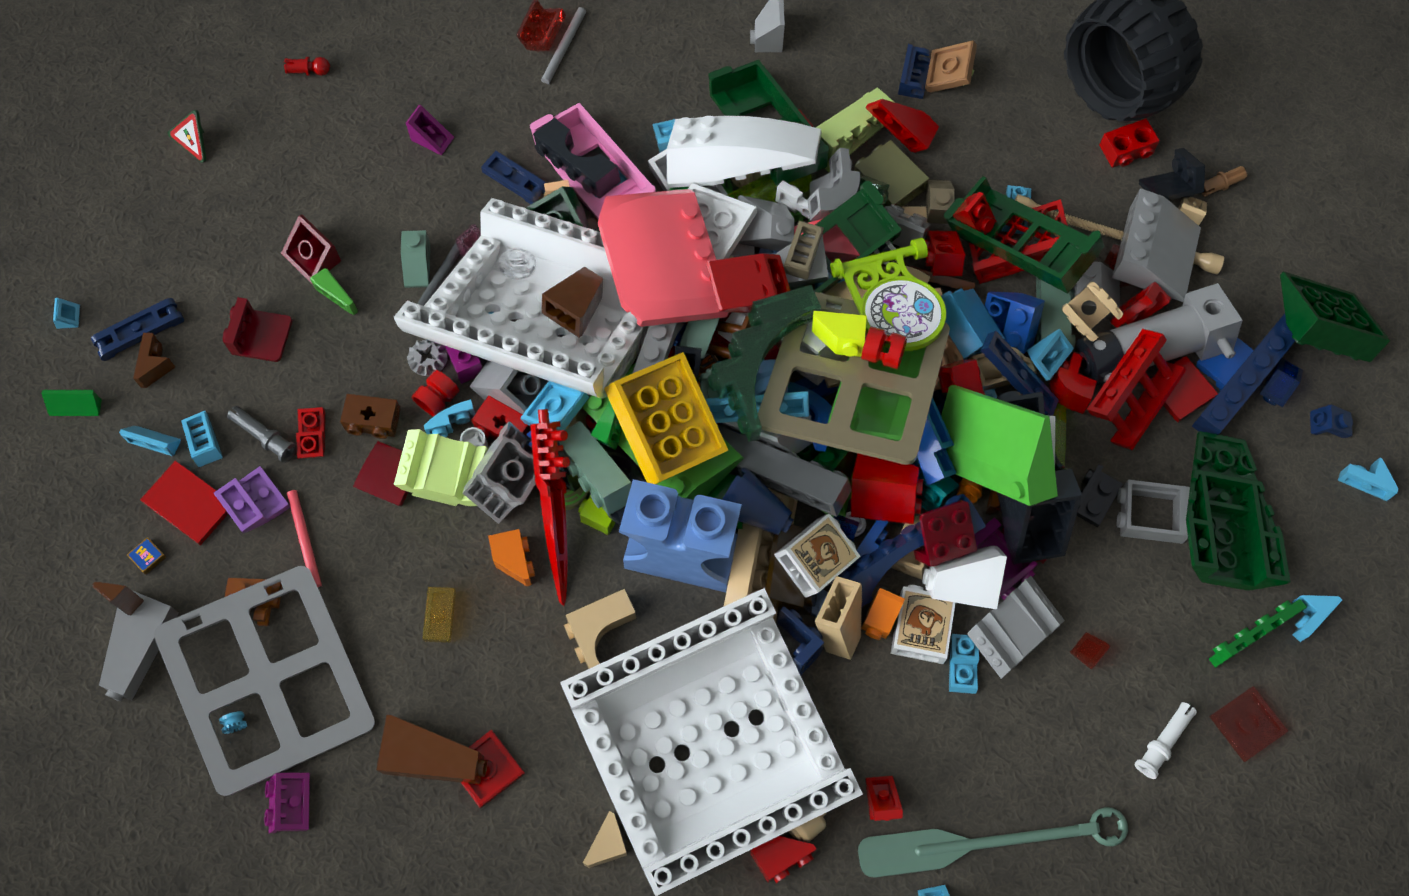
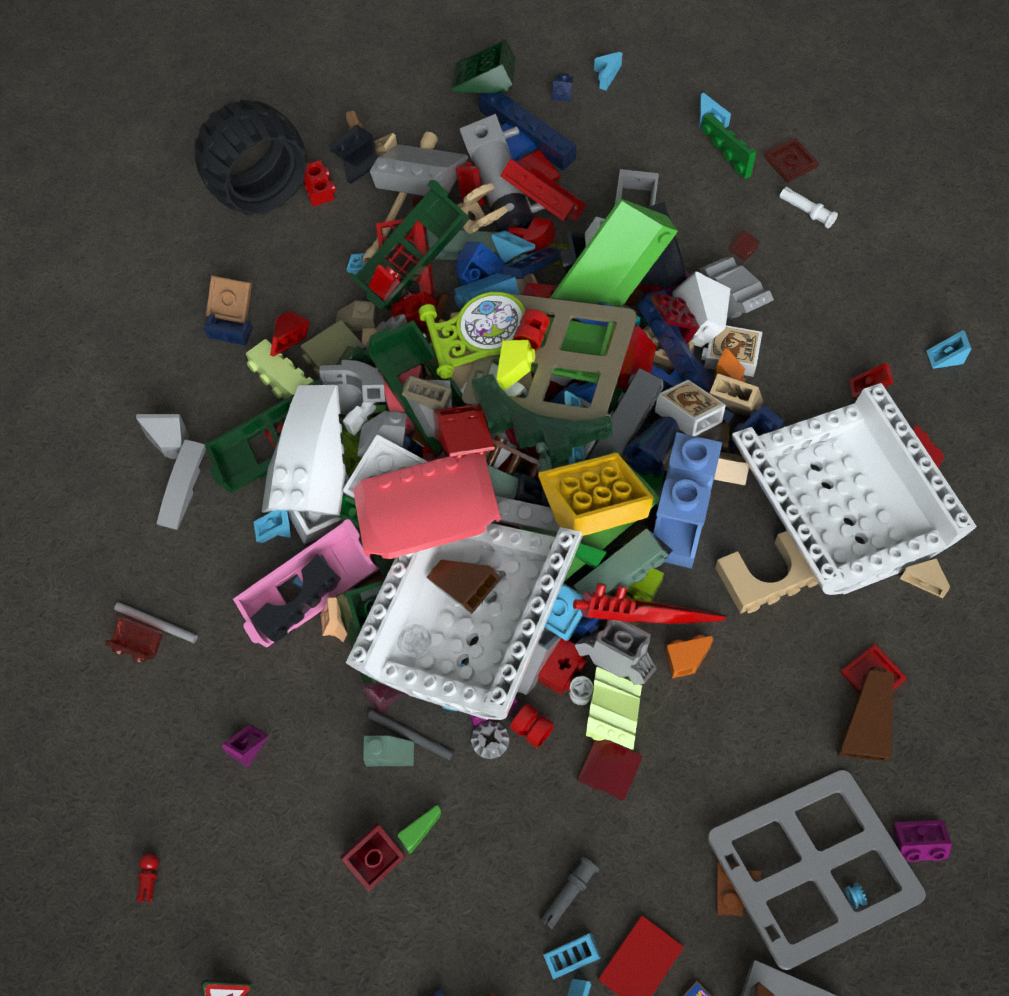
camera: 85 degrees left, 5 degrees down
medium lavender slope [214,466,290,533] -> none
dark red bracket [223,297,292,362] -> none
coral bar [287,490,322,587] -> none
red slope [296,407,325,459] -> none
reddish brown brick [340,394,401,439] -> none
clear yellow plate [422,587,456,643] -> none
medium azure slope [424,399,475,437] -> none
dark blue plate [481,151,546,204] -> none
sand green piece [858,807,1128,878] -> none
medium azure slope [949,634,979,694] -> none
dark green wedge [1186,431,1291,591] -> none
clear blue slope [1260,358,1303,407] -> none
none -> light grey slope [157,439,206,530]

